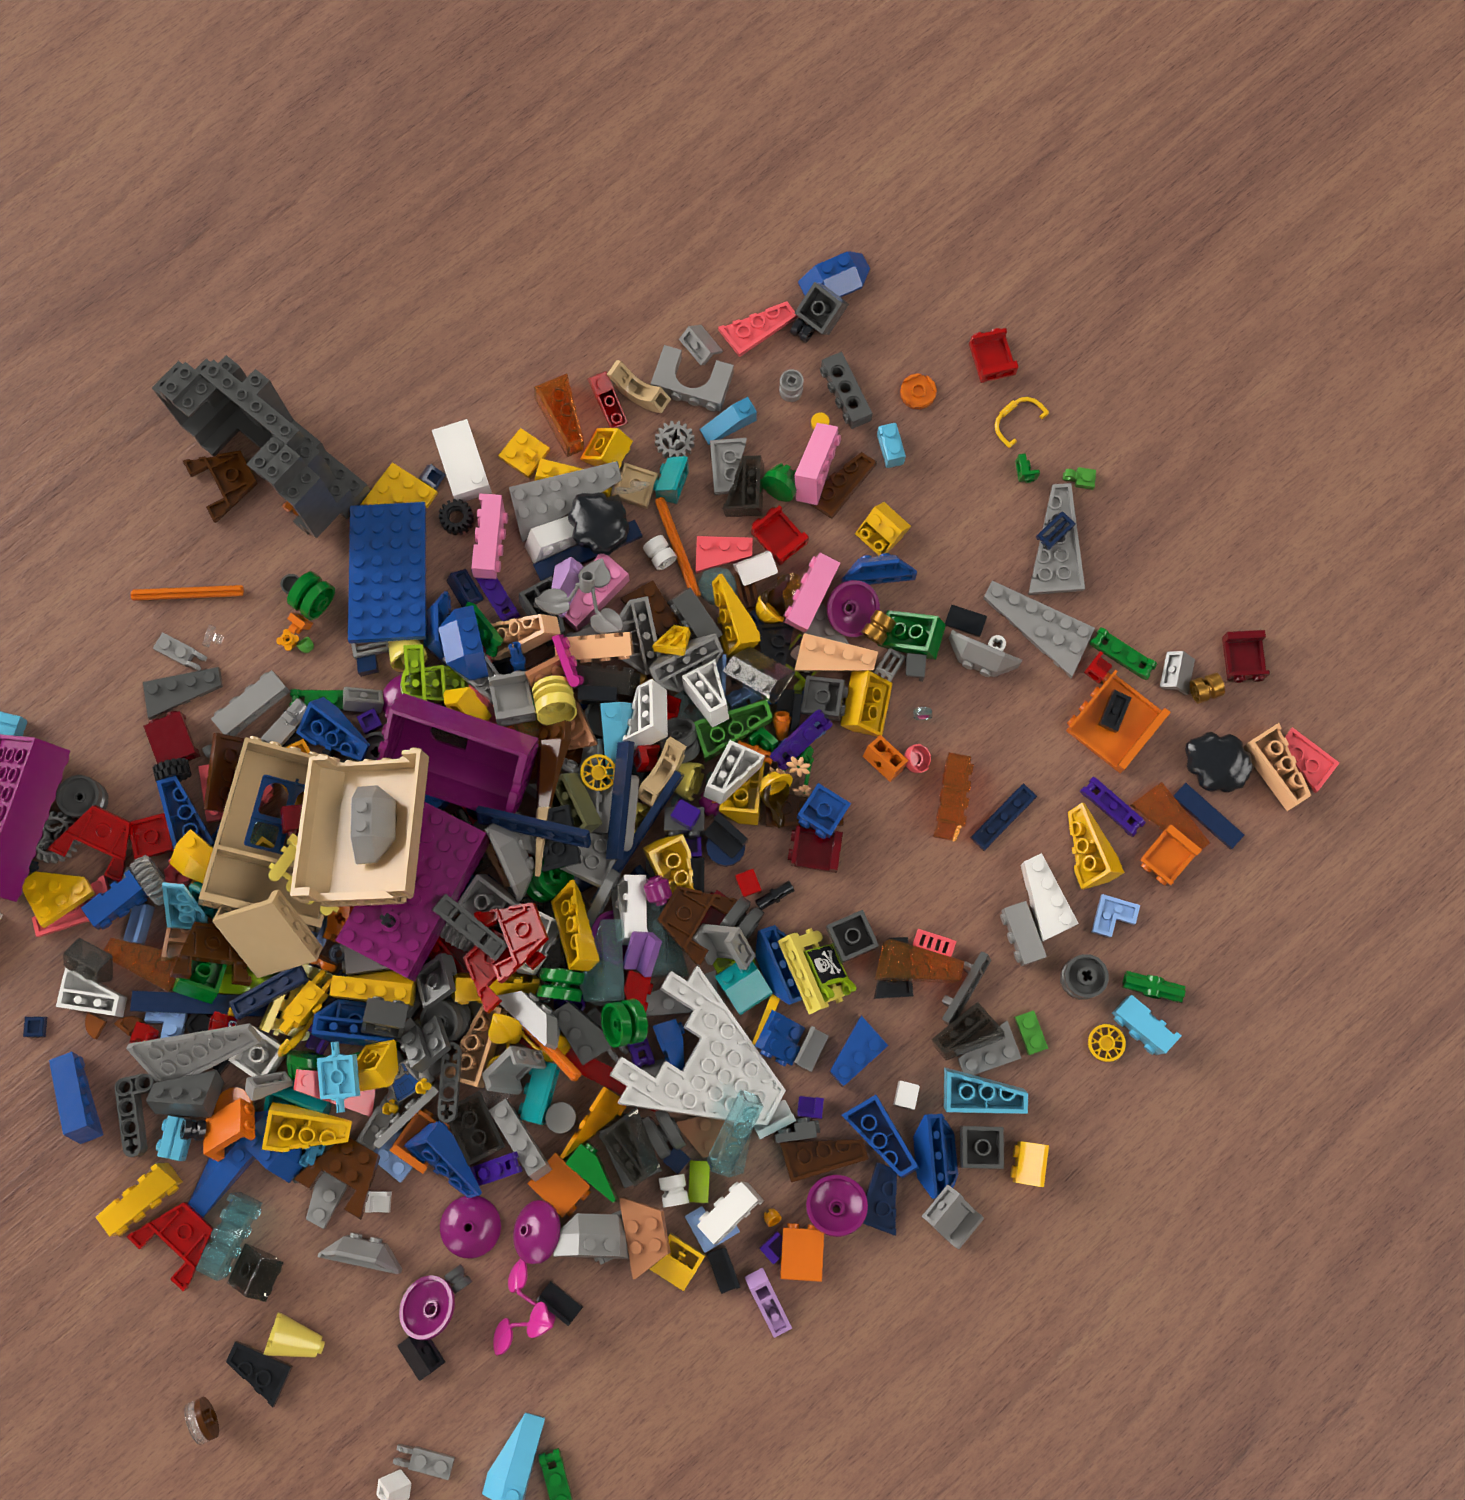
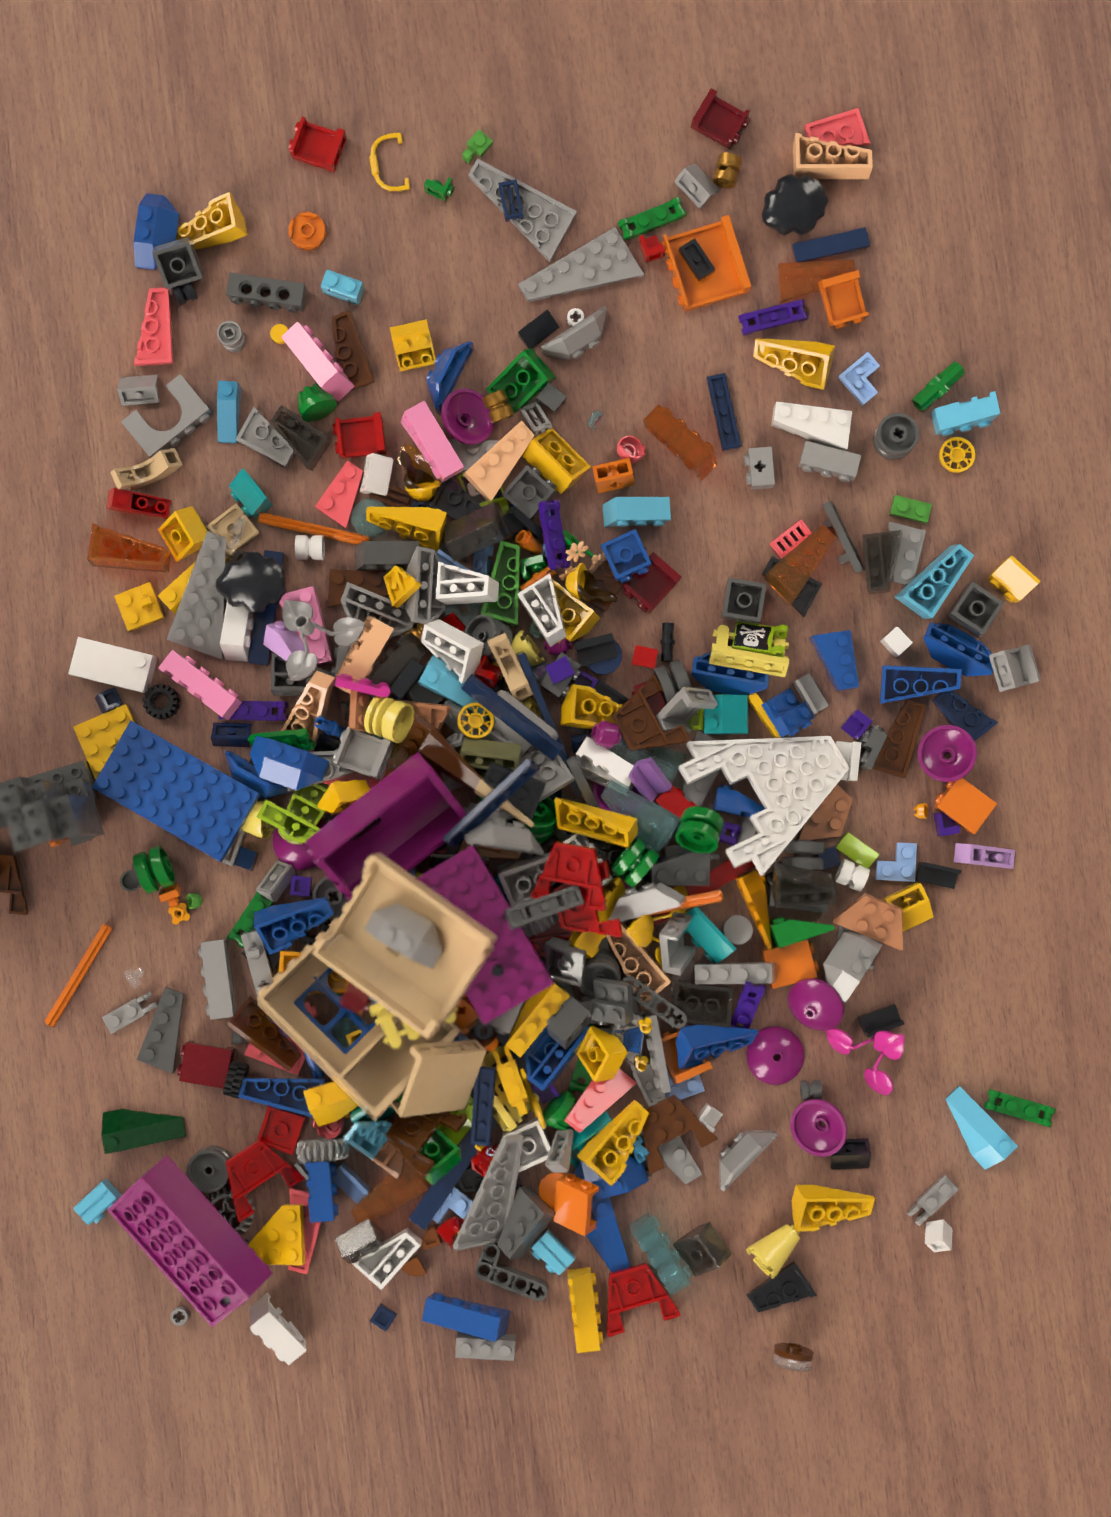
camera: 55 degrees left, 10 degrees up
black wheel [180,1119,206,1141] -> none
medium azure plate [317,1041,360,1113] -> none
light grey gear [655,421,695,458] -> none
white wedge [697,1182,764,1244] -> none
clear light blue wedge [707,1089,764,1177] -> none
none -> dark green wedge [101,1109,186,1154]
none -> yellow wedge [176,192,248,250]
none -> light grey brick [455,1331,516,1361]
none -> medium azure wedge [603,497,671,527]
none -> light grey brick [744,447,775,490]
none -> yellow wedge [791,1185,875,1231]

